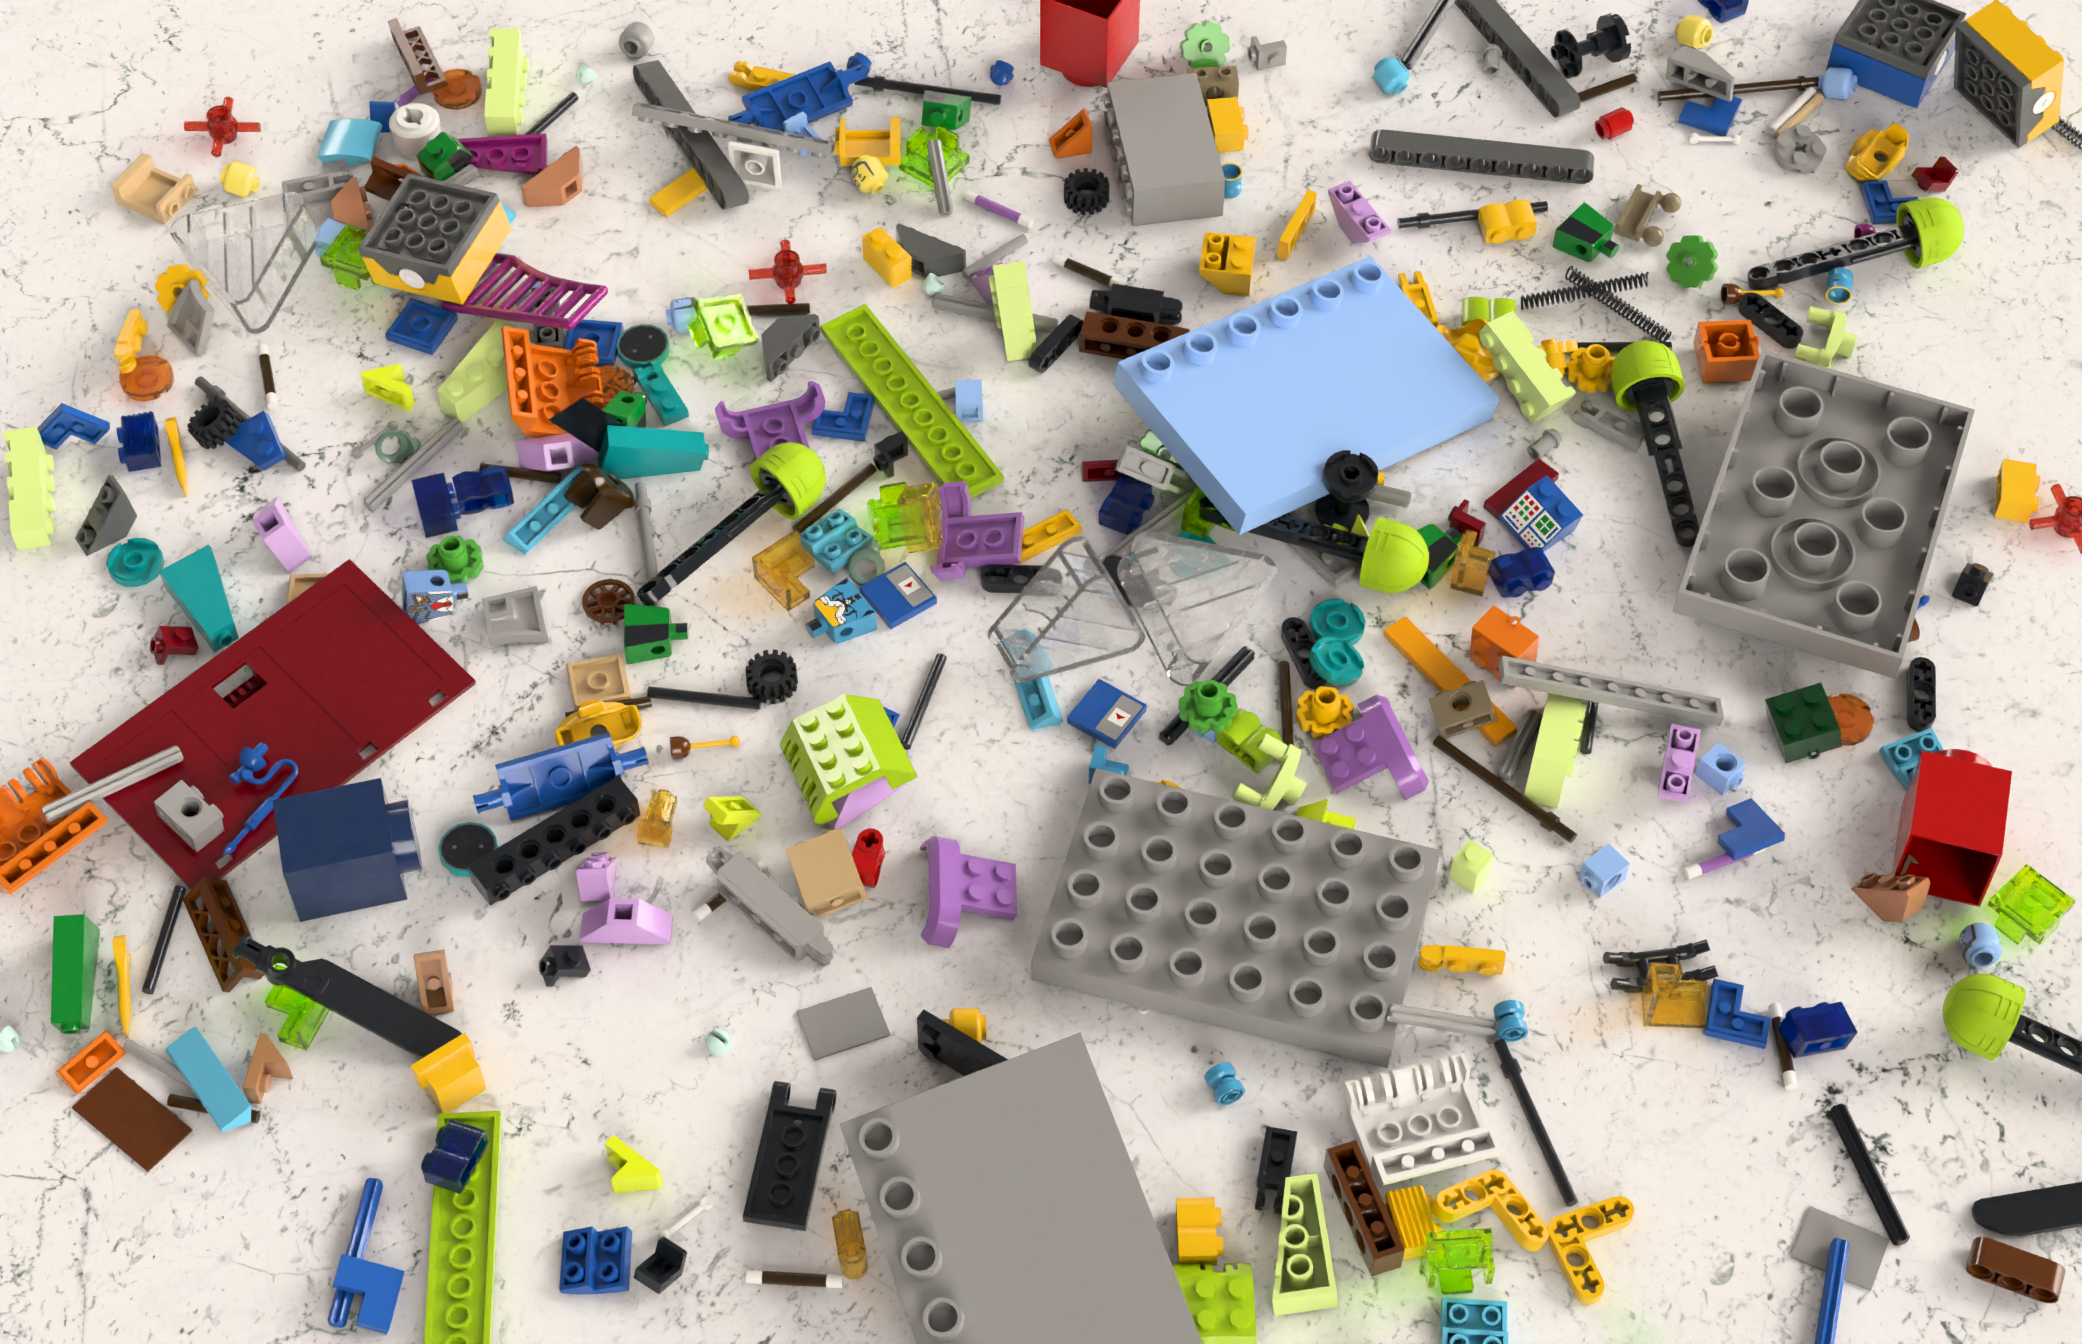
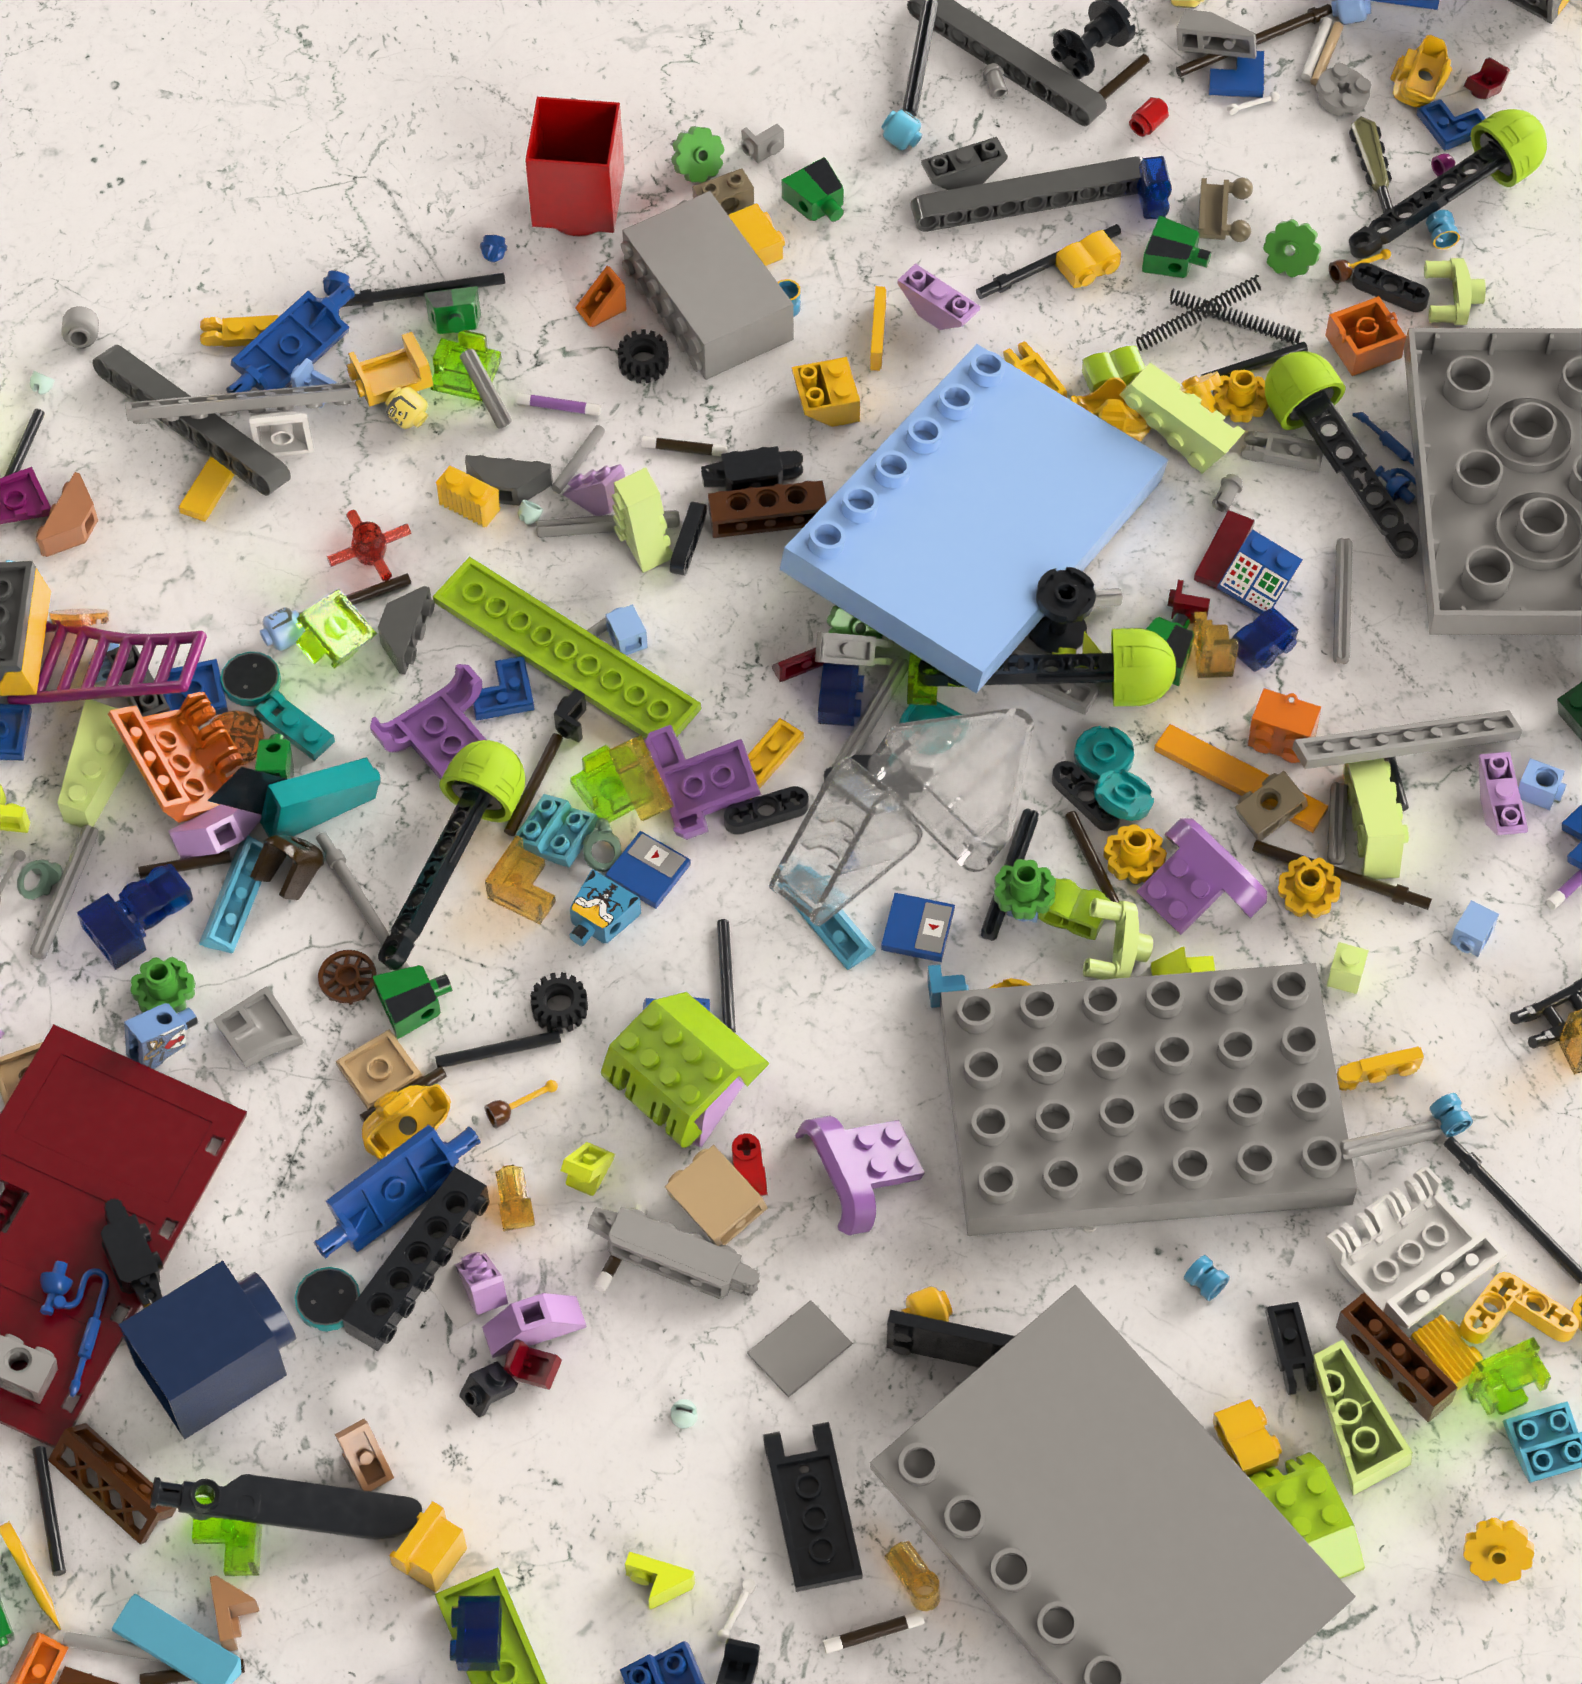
camera: 20 degrees left, 5 degrees up
none -> clear orange tile [49,609,109,626]
none -> black hinge [101,1198,164,1308]
none -> dark red bracket [504,1339,562,1390]
none -> green torso [781,157,844,222]
none -> dark grey slope [921,136,1008,190]
none -> clear blue brick [1137,156,1172,219]
none -> yellow plant [1278,856,1341,919]
none -> light grey axle [1333,538,1352,664]
none -> olive sword [1349,116,1393,214]
none -> blue piece [1352,412,1416,505]

